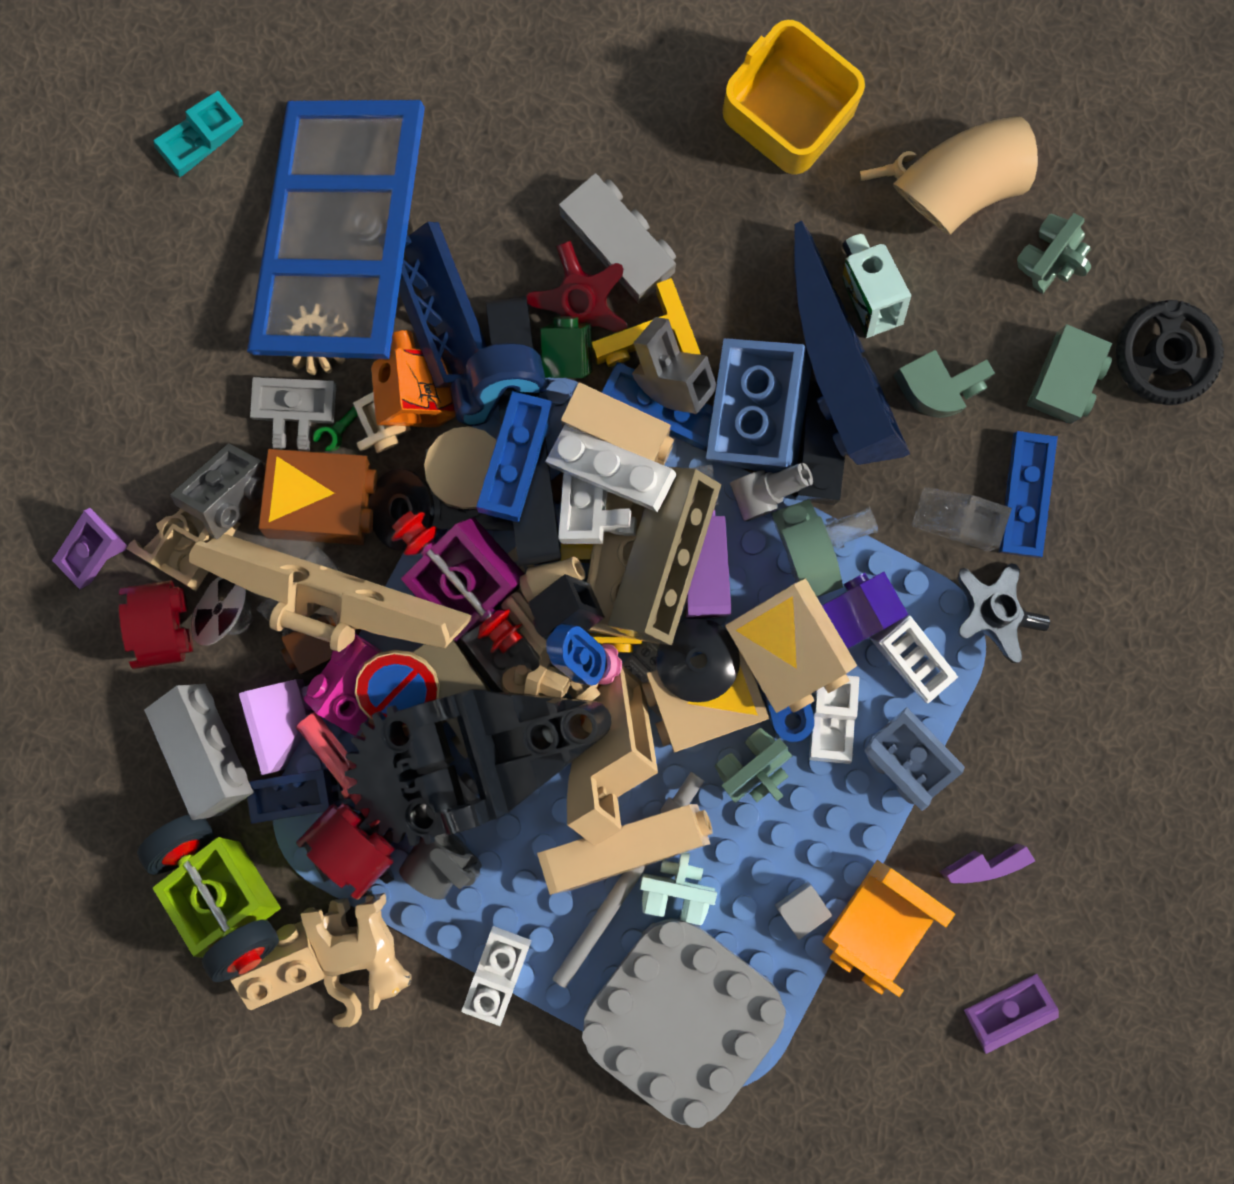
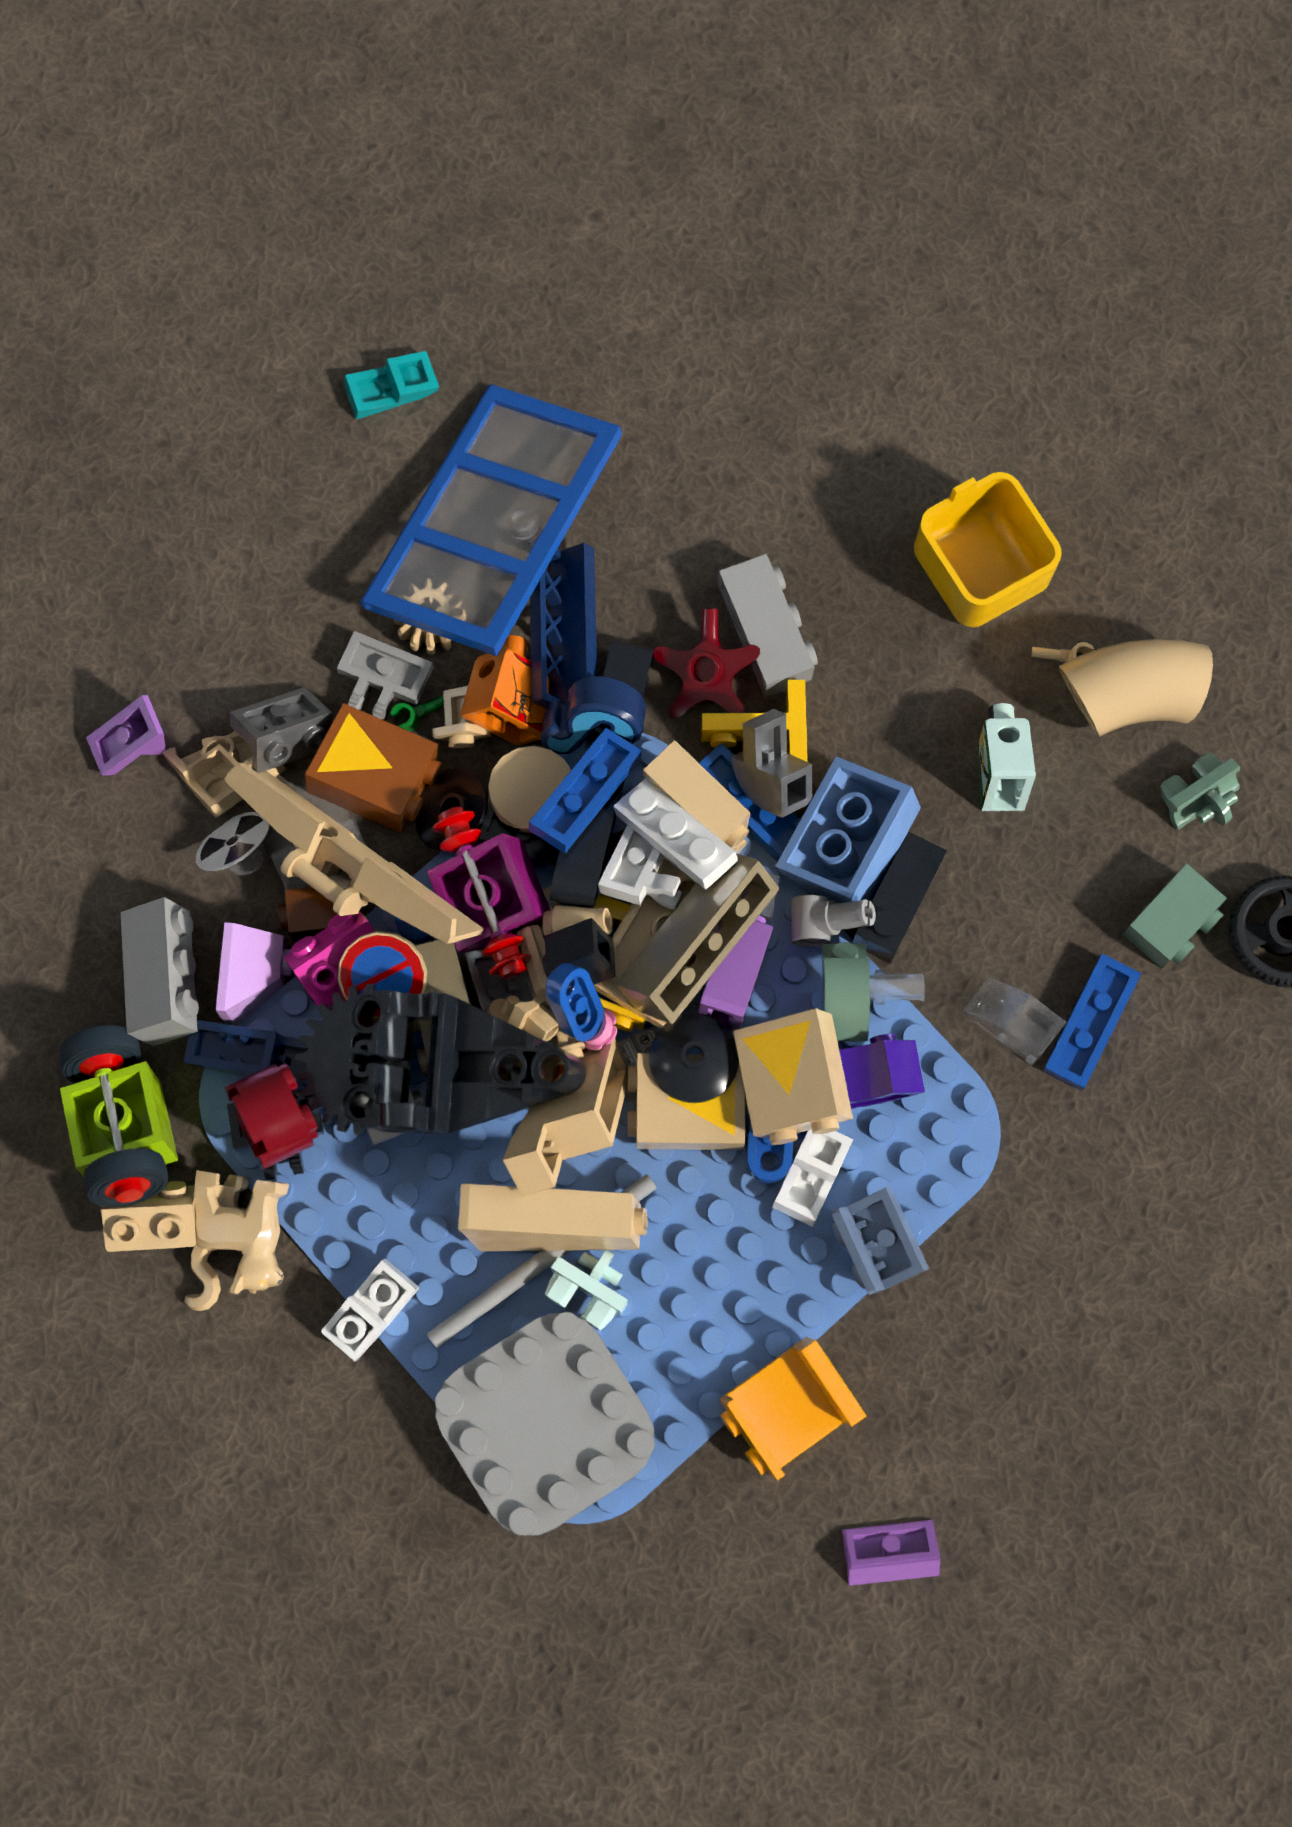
camera: 15 degrees right, 10 degrees down
dark red brick [118,580,193,669] -> none
coral pin [295,712,380,828] -> none
dark grey piece [399,834,482,900] -> none
dark green brick [541,316,592,378] -> none
sand green hips [715,728,792,803] -> none
light grey slope [775,881,832,940] -> none
dark blue wedge [794,220,910,465] -> none
white slope [870,615,958,704] -> none
sand green brick [893,349,995,418] -> none
medium lavender slope [940,843,1035,883] -> none
animal [958,563,1050,663] -> none

